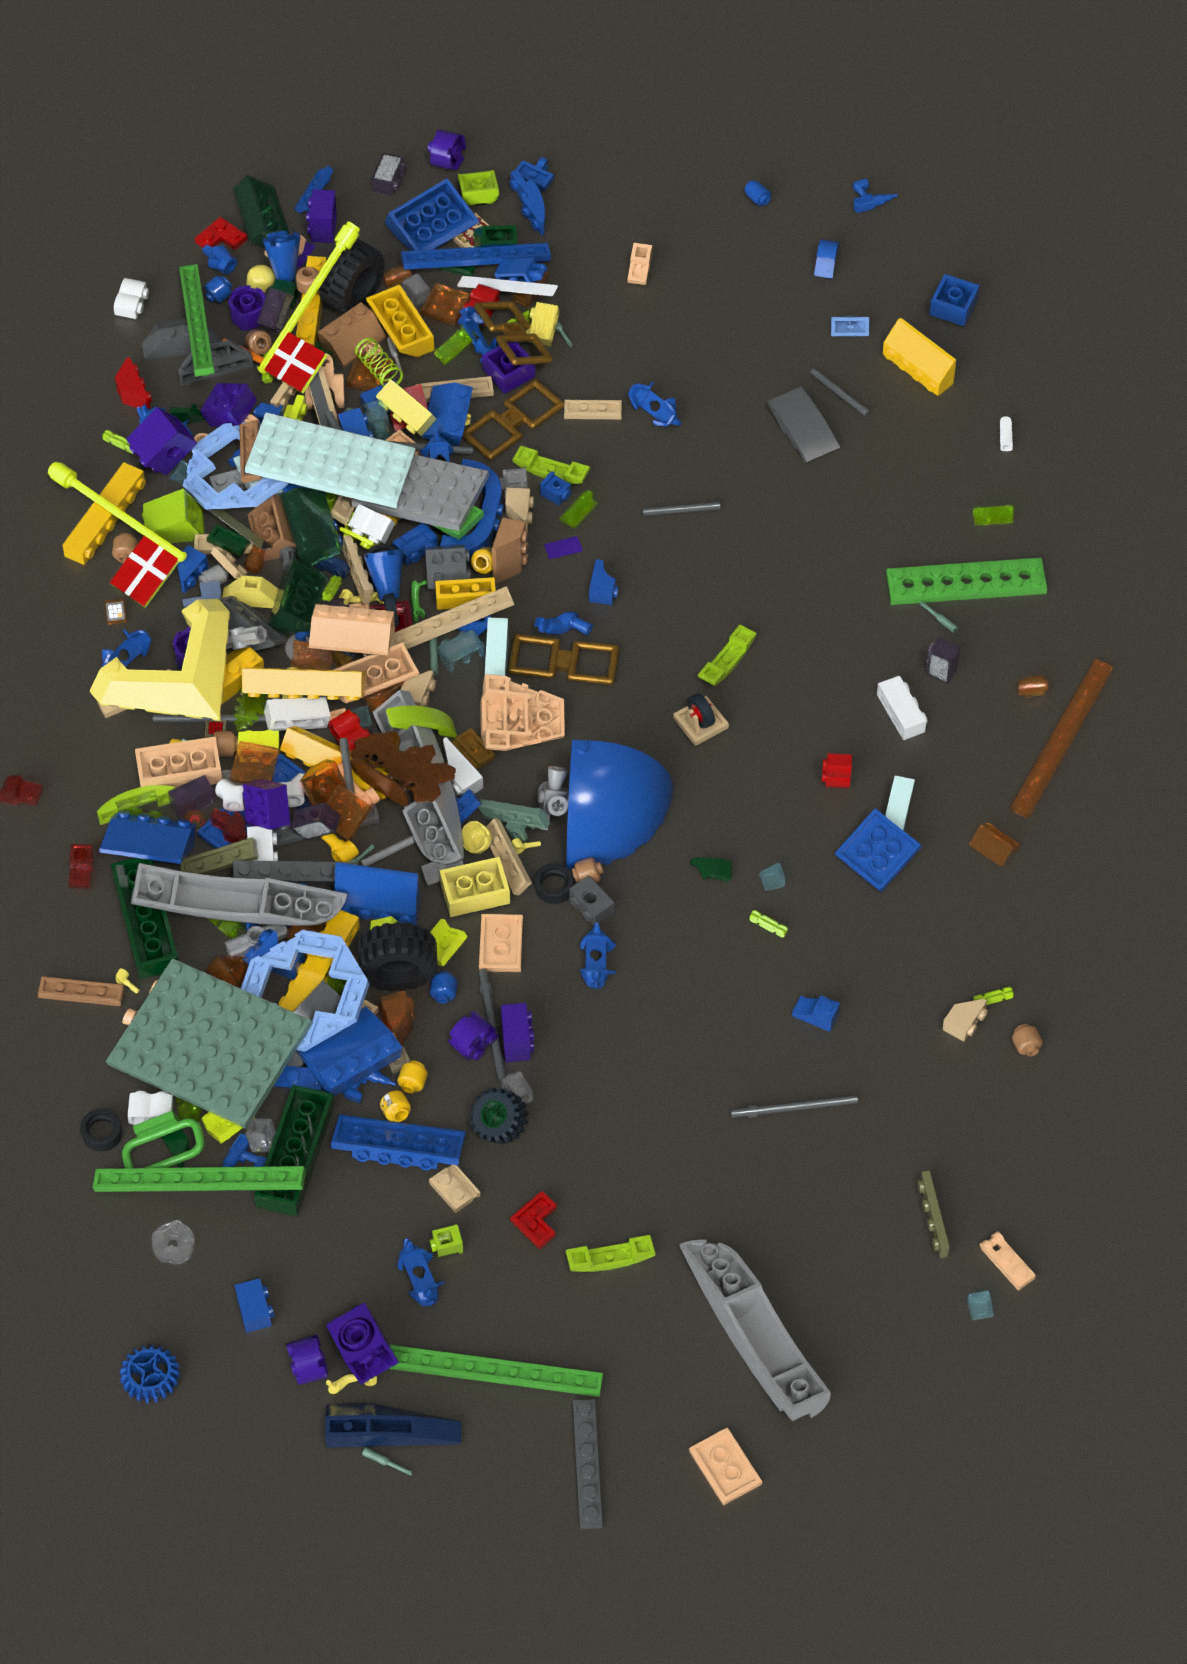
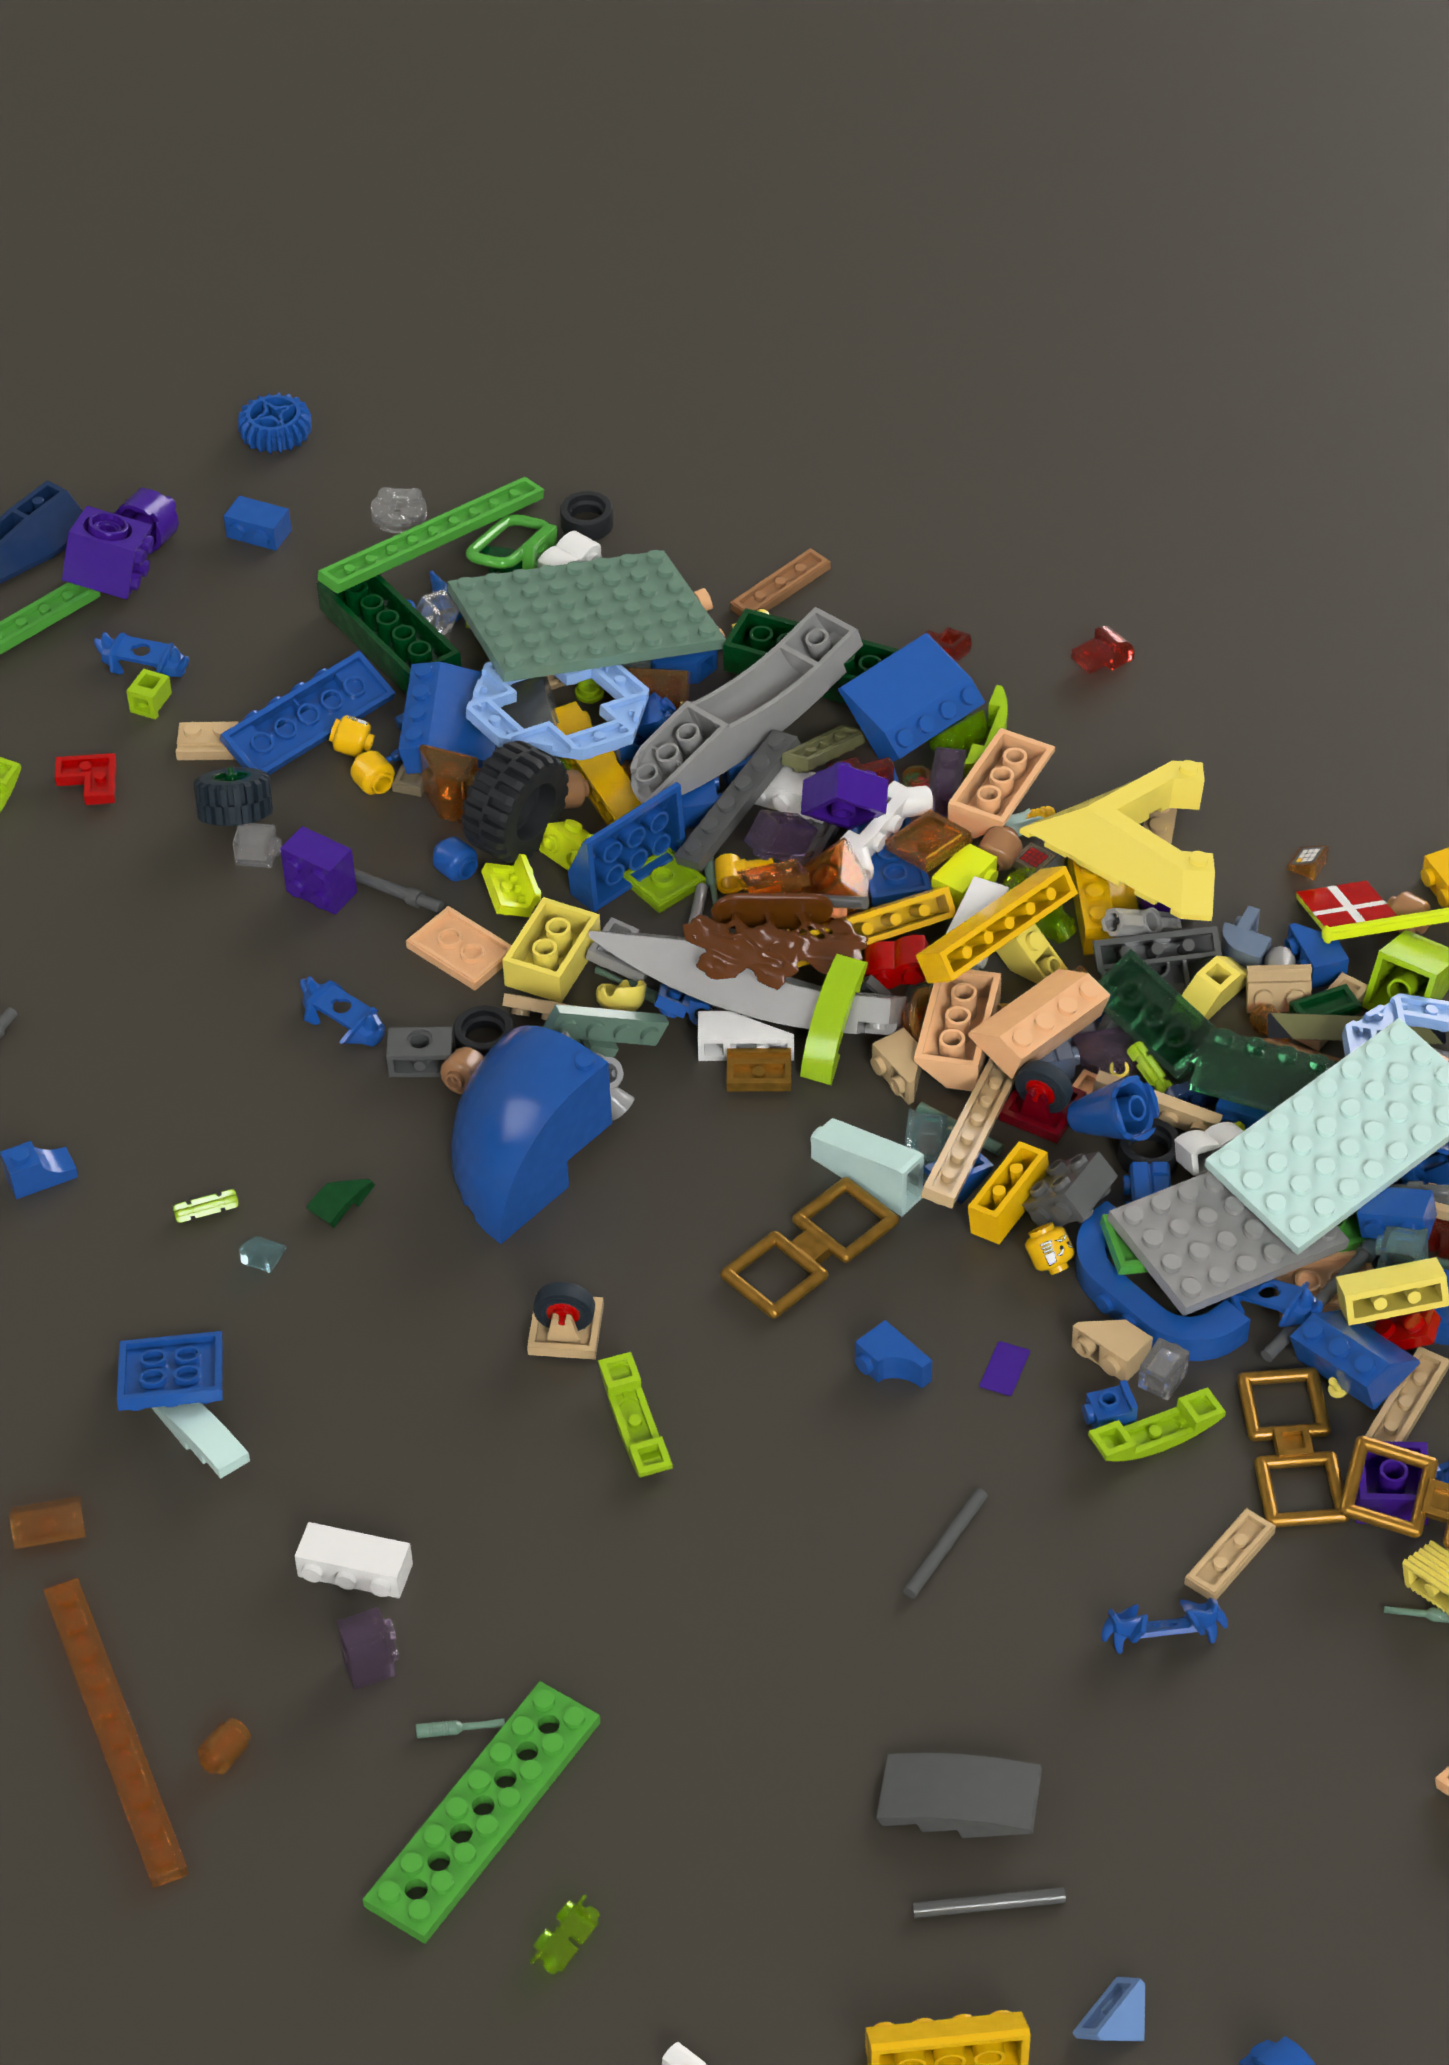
camera: 130 degrees right, 10 degrees down
blue piece [101,629,151,668] -> none
bright green piece [411,580,427,622] -> none
dark purple brick [448,1011,498,1061] -> none
light nougat wedge [480,674,565,751] -> none
medium nougat slope [492,517,529,584] -> none
blue arm [534,611,593,635] -> none
clear neon green hinge [559,490,598,529] -> none
red brick [821,753,852,789] -> none

